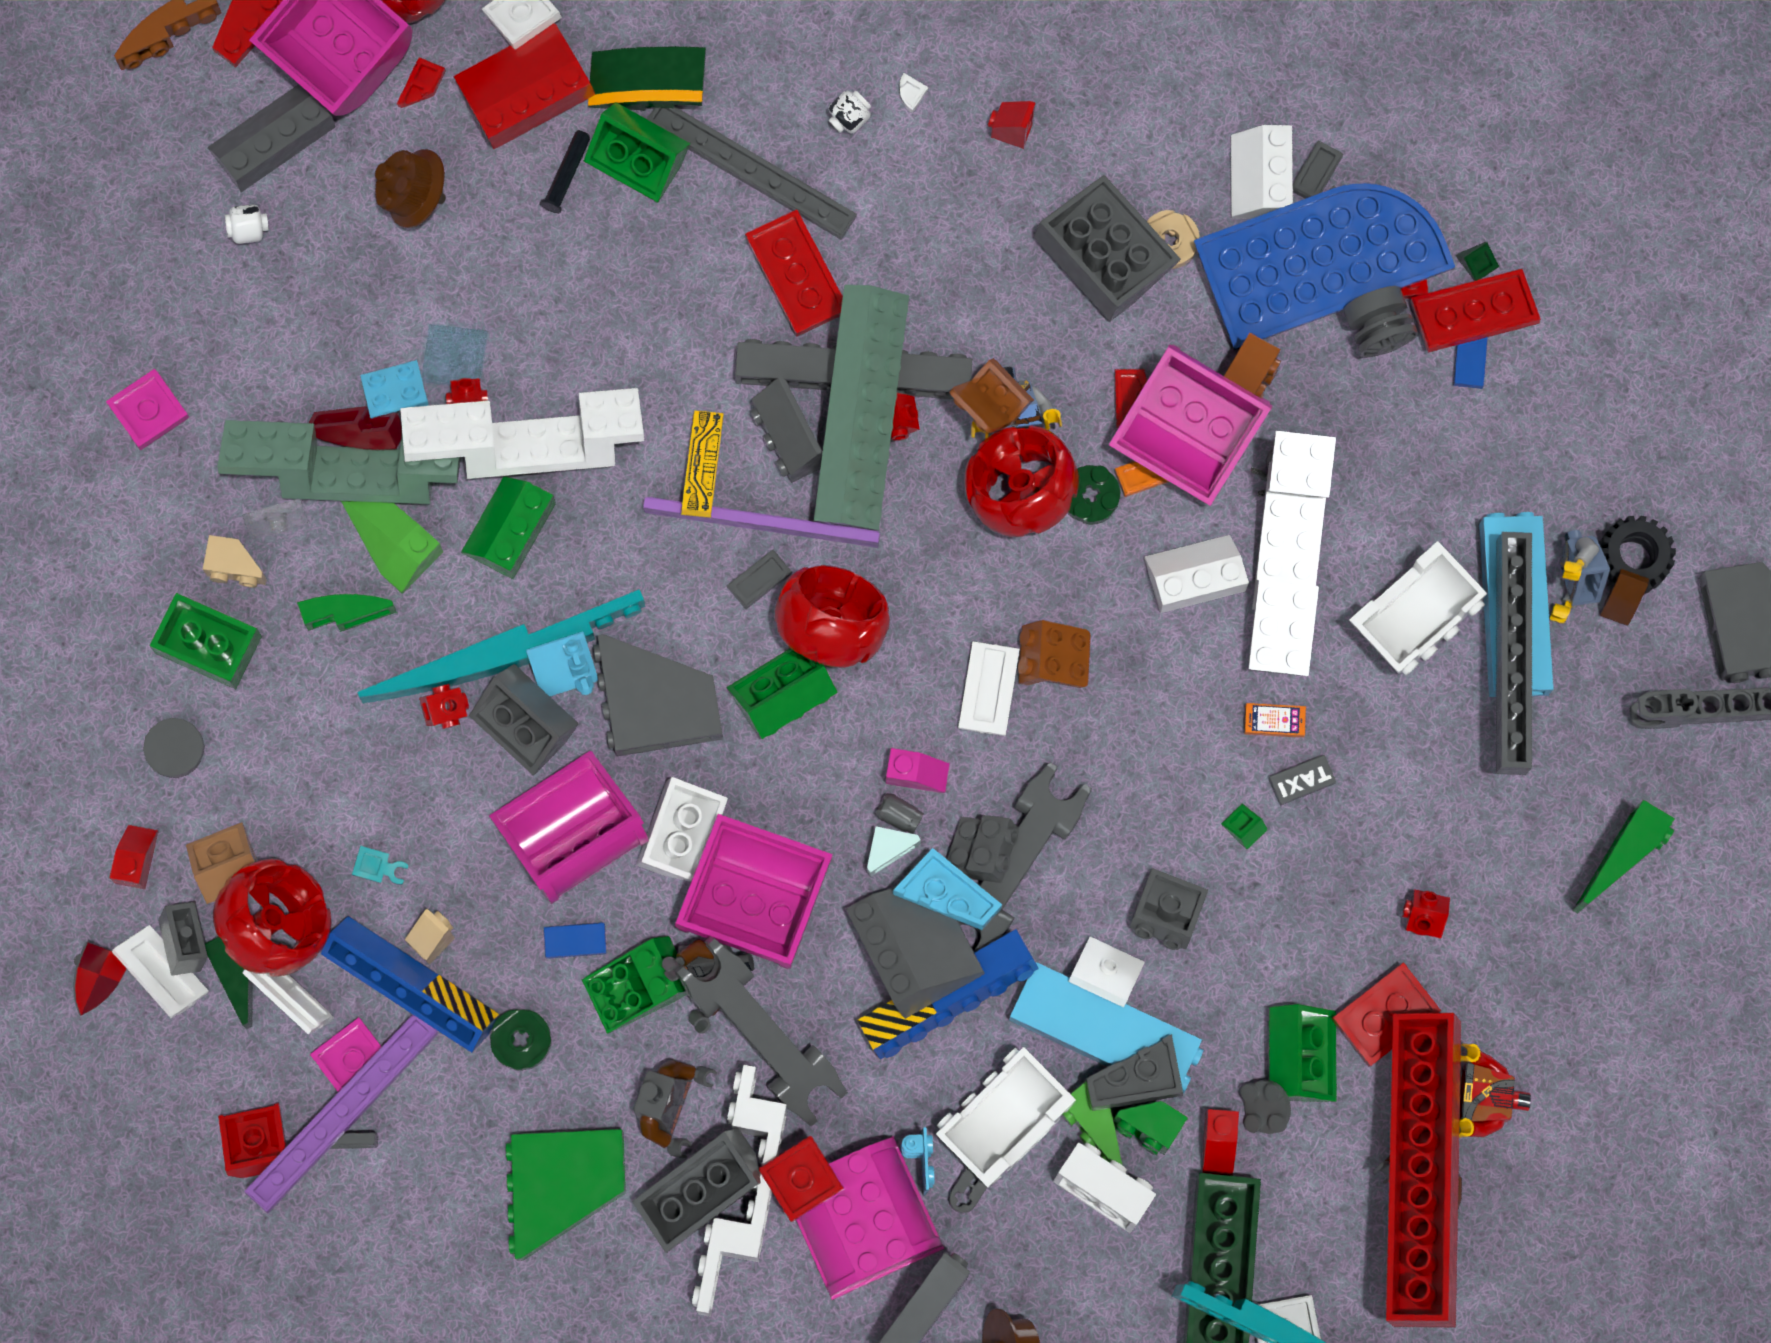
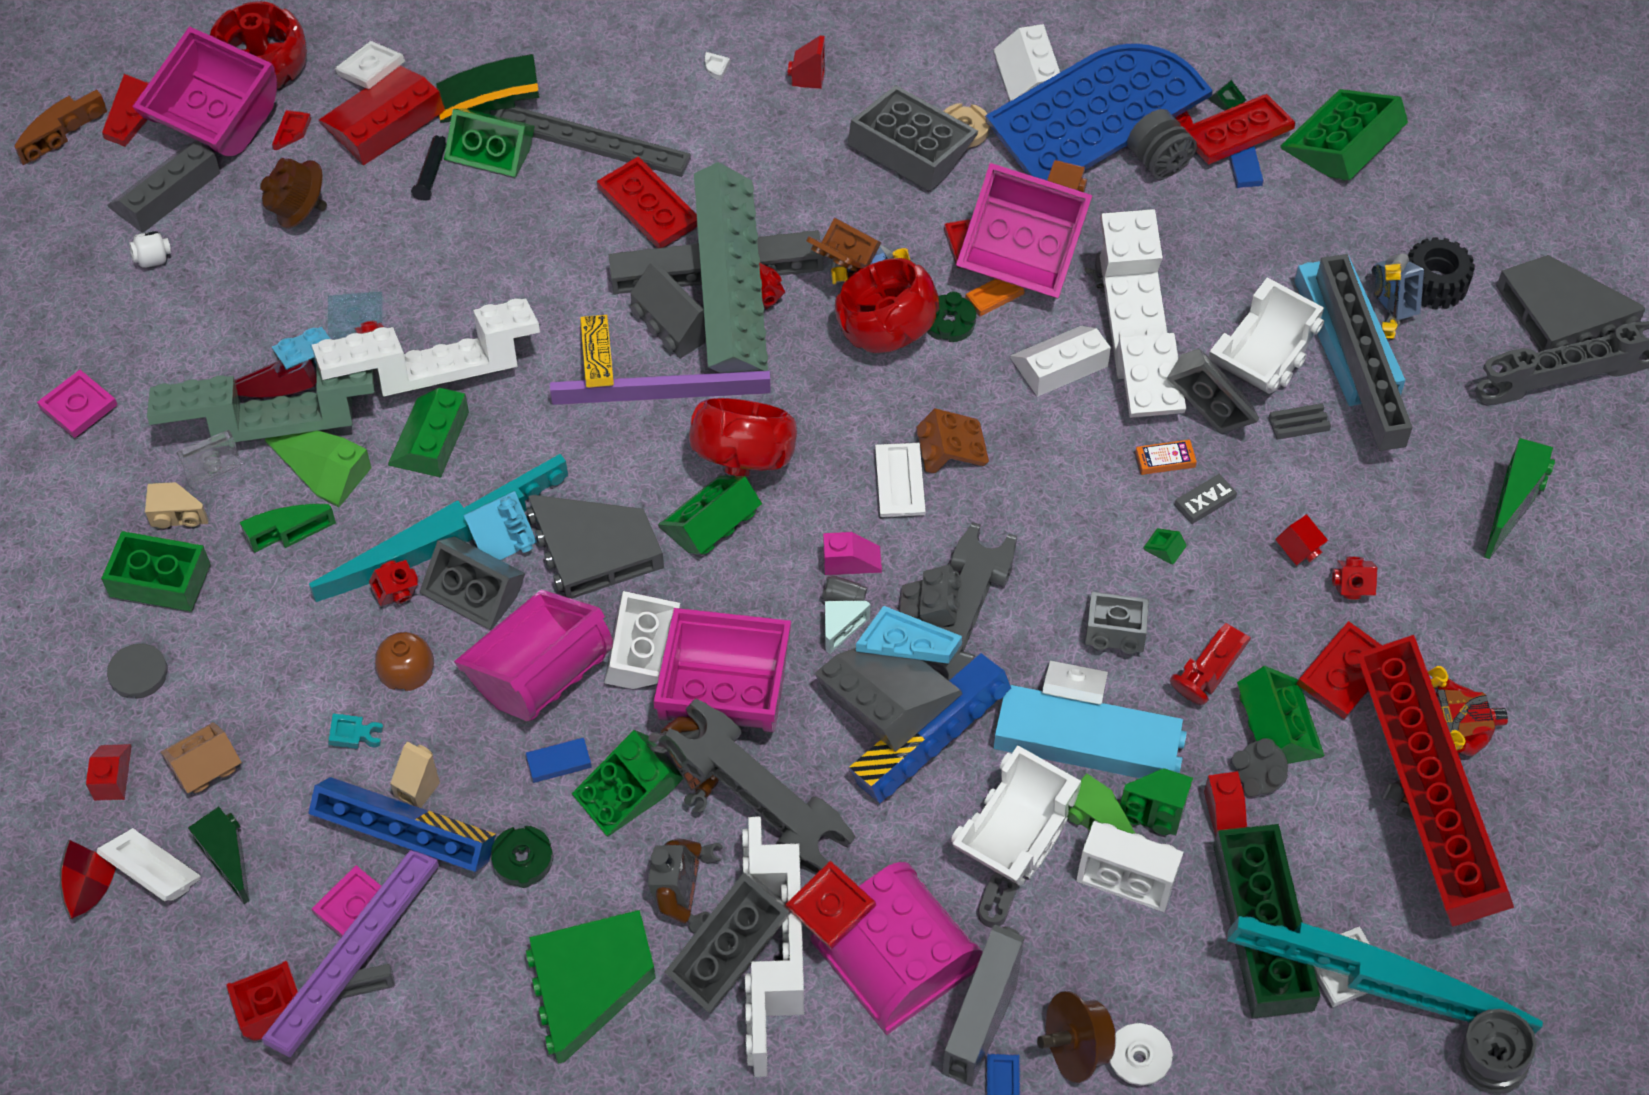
camera: 10 degrees left, 20 degrees down
dark grey brick [158,902,208,976] -> none
red wheel [213,859,331,977] -> none
white piece [243,970,334,1034] -> none
dark grey tile [727,550,792,610] -> none
white head [828,90,871,134] -> none
medium azure hinge [900,1127,935,1195] -> none
dark grey wing [1086,1034,1183,1111] -> none
dark grey tile [1293,140,1343,199] -> none
reddish brown slope [1600,569,1649,626] -> none
none -> dark orange cylinder [375,632,434,691]
none -> dark grey slope [1167,348,1259,434]
none -> red piece [1170,623,1251,705]
none -> dark grey tile [1269,403,1331,440]
none -> red brick [1275,514,1329,566]
none -> green slope [1280,89,1408,180]

